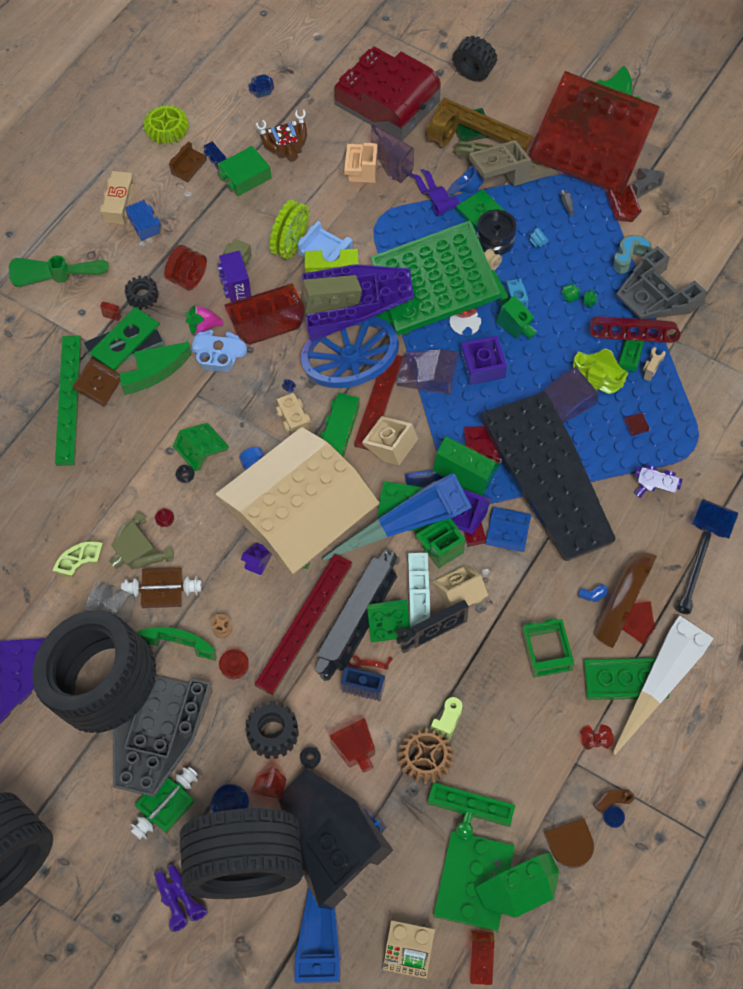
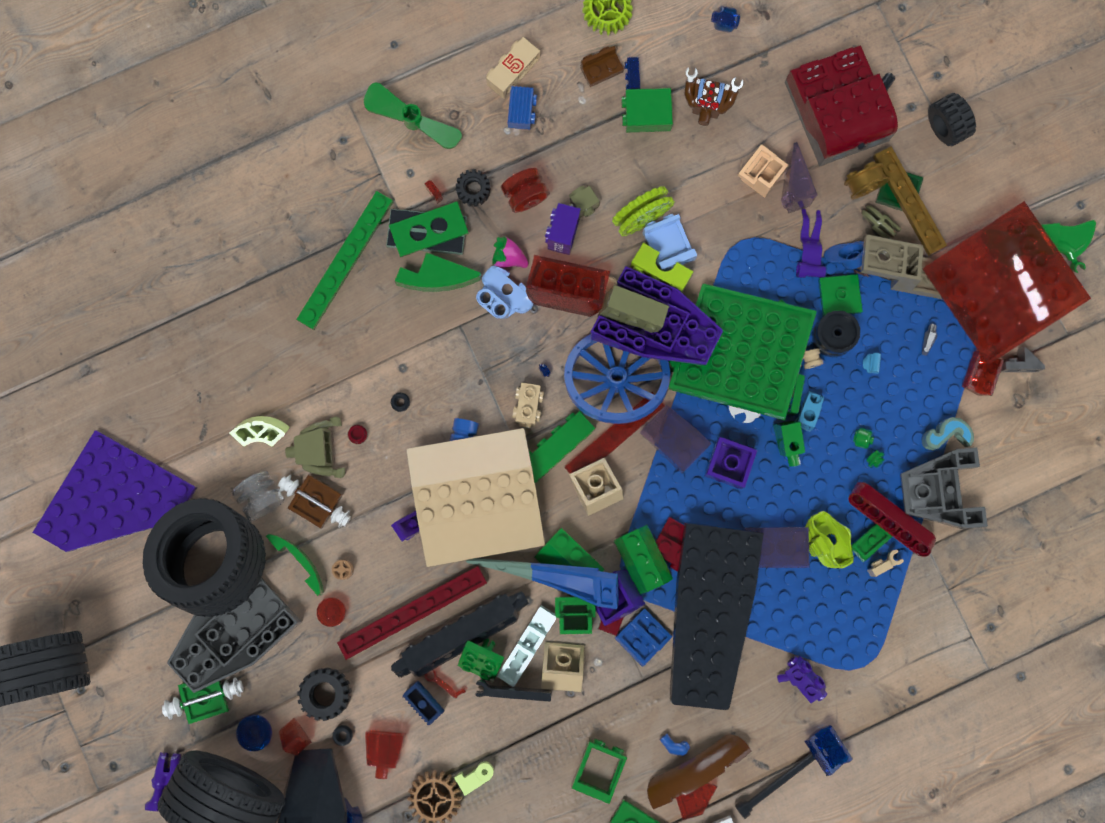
camera: 30 degrees right, 20 degrees up
reddish brown tile [72,358,121,407] -> none
green bracket [172,423,229,471] -> none
clear blue tile [404,469,444,488] -> none
clear red tile [624,413,650,436] -> none

